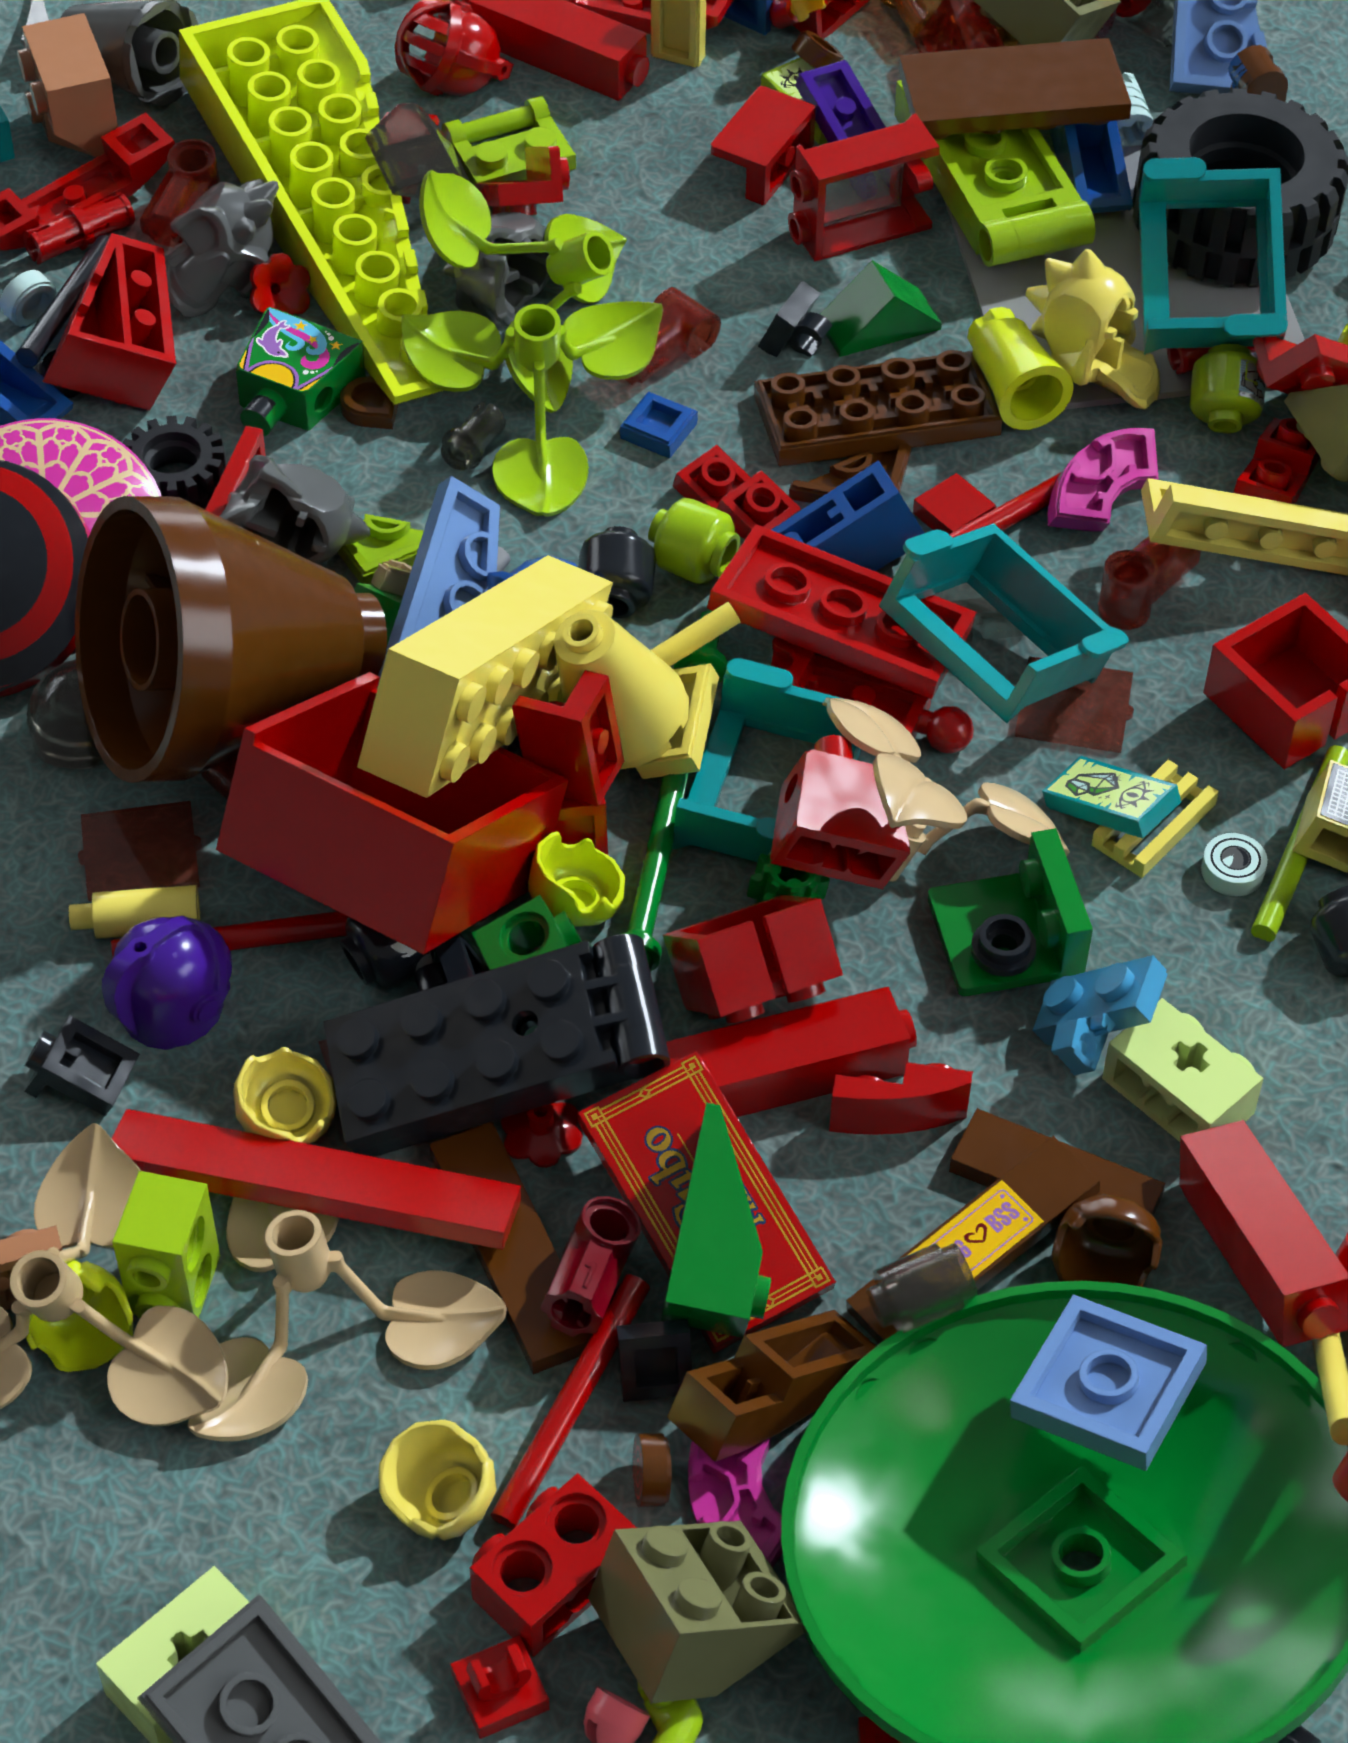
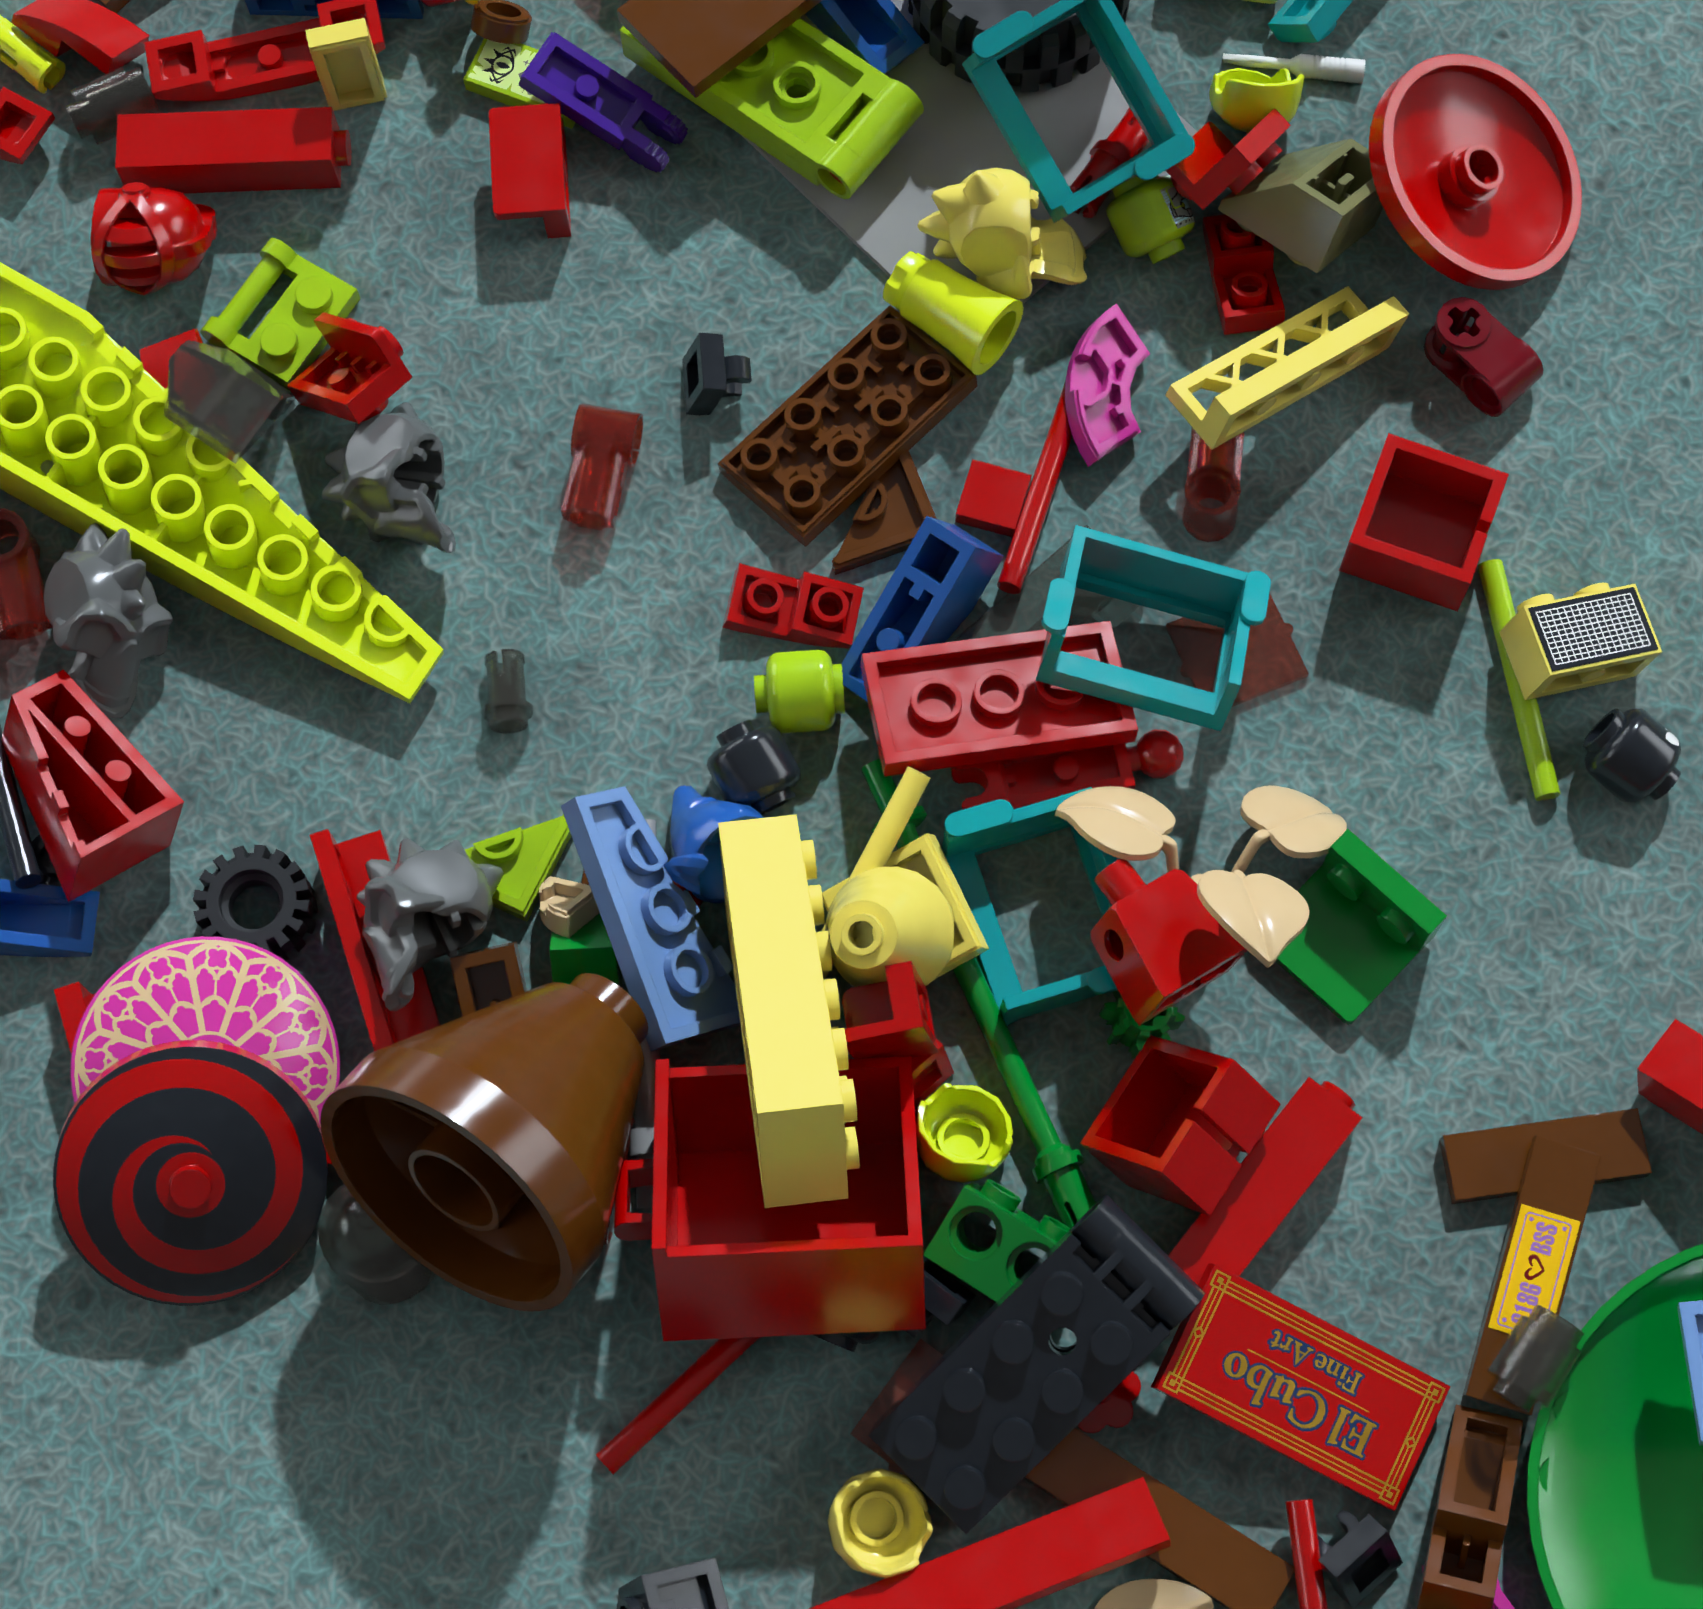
camera: 30 degrees left, 20 degrees up
light yellow cylinder [69,885,200,939] -> none
clear red piece [78,801,202,901] -> none
dark purple helmet [102,916,232,1050] -> none
green torso [236,307,365,436] -> none
red plant [250,253,310,315] -> none
reddish brown tile [340,376,398,430] -> none
lime plant [401,301,663,517] -> none
lime plant [419,170,627,414] -> none
dark red piece [540,1196,642,1337] -> none
blue tile [620,391,698,459] -> none
green slope [661,1103,771,1338] -> none
red window [788,113,940,262] -> none
green slope [820,261,942,357] -> none
red slope [829,1062,973,1135] -> none
black plate [971,914,1037,977] -> none
dark azure hinge [1032,955,1168,1076] -> none
tile [1042,756,1182,839] -> none
reddish brown hair [1051,1193,1163,1287] -> none
light yellow tile [1092,759,1219,878] -> none
yellowish green brick [1102,998,1264,1142] -> none
light aqua tile [1201,833,1268,896] -> none

